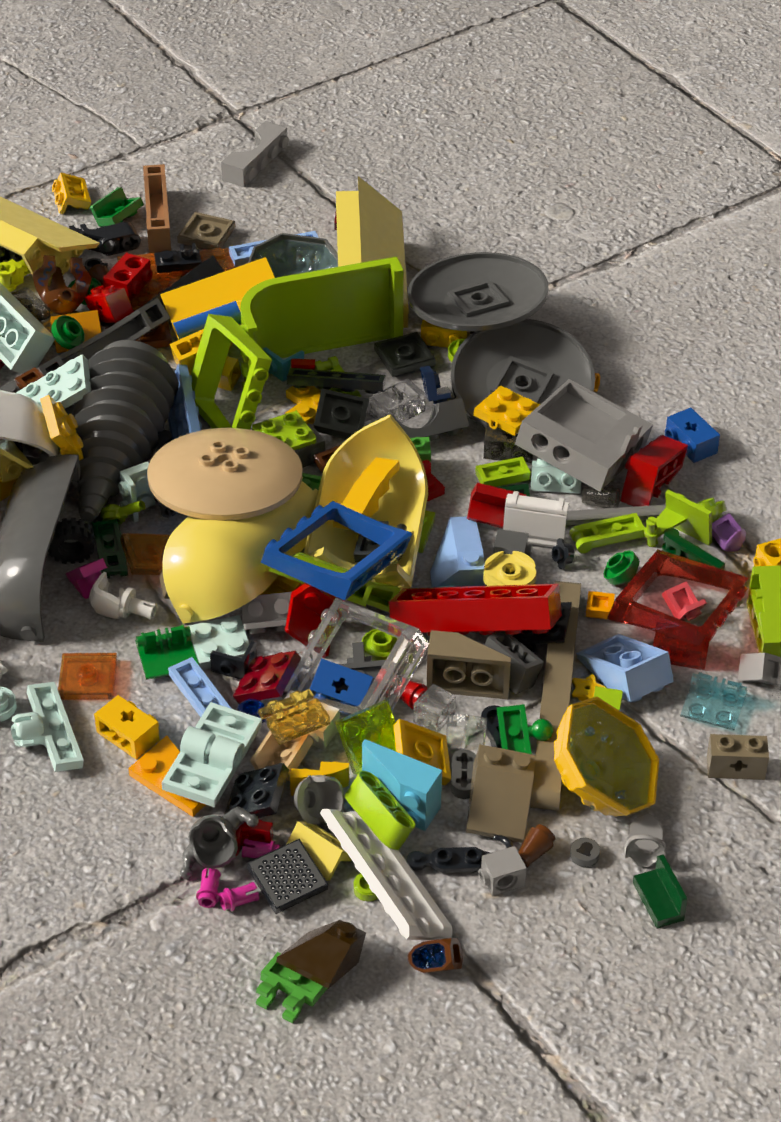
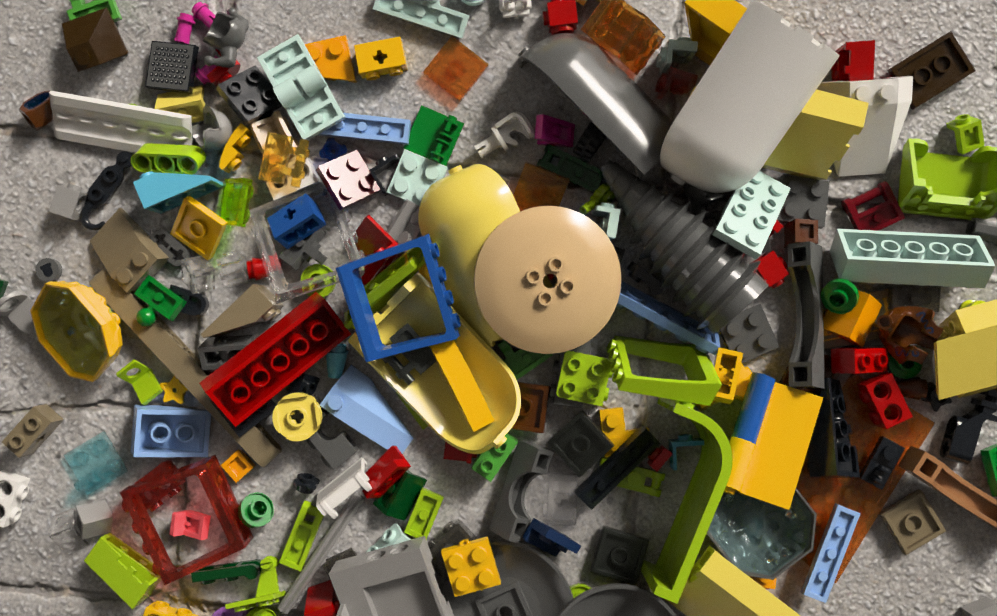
camera: 135 degrees right, 45 degrees up
yellow plate [40,395,84,460] -> none
reddish brown cone [518,824,556,868] -> none

